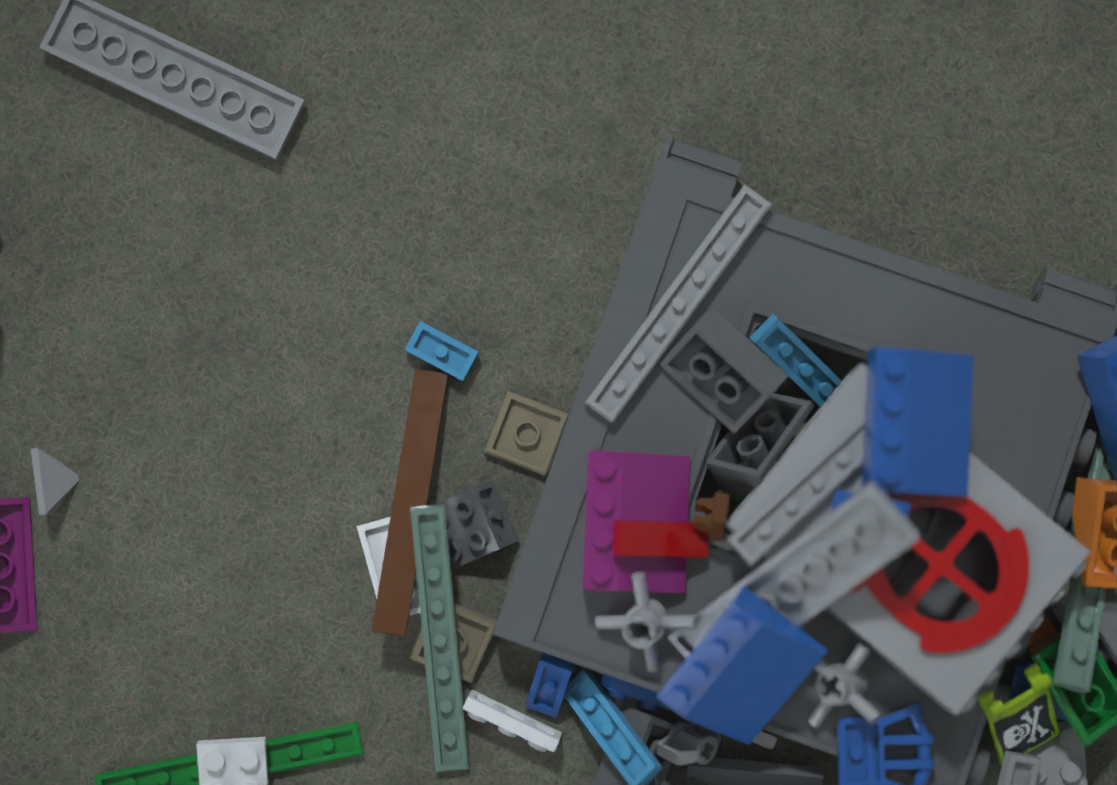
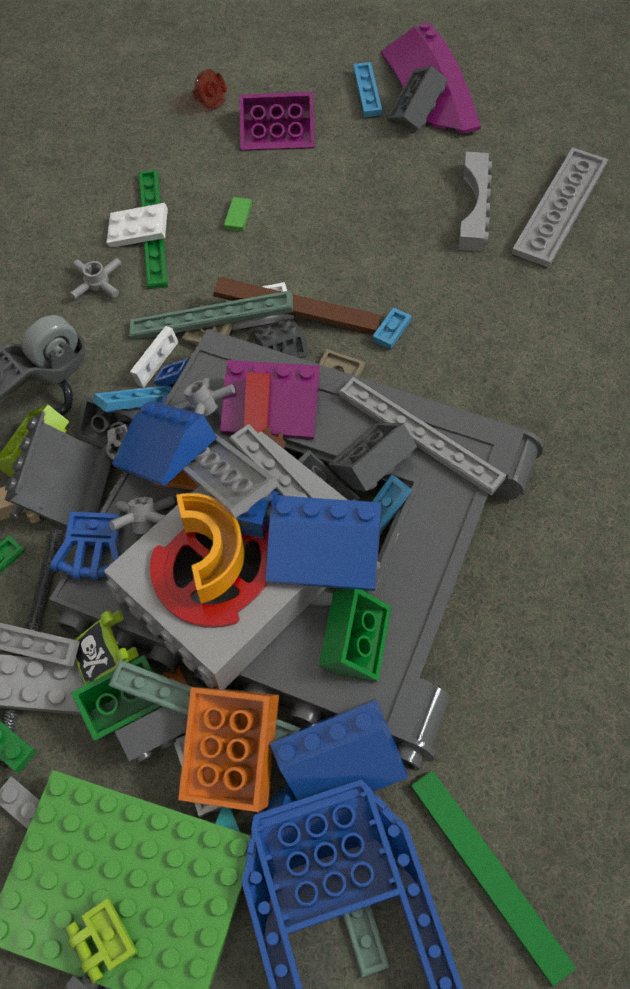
camera: 95 degrees right, 25 degrees down
light grey slope [31,448,79,516] -> none
none -> light orange brick [176,493,244,604]
none -> bright green tile [224,197,252,232]
none -> green slope [319,589,391,682]
none -> light grey arch [458,152,492,251]

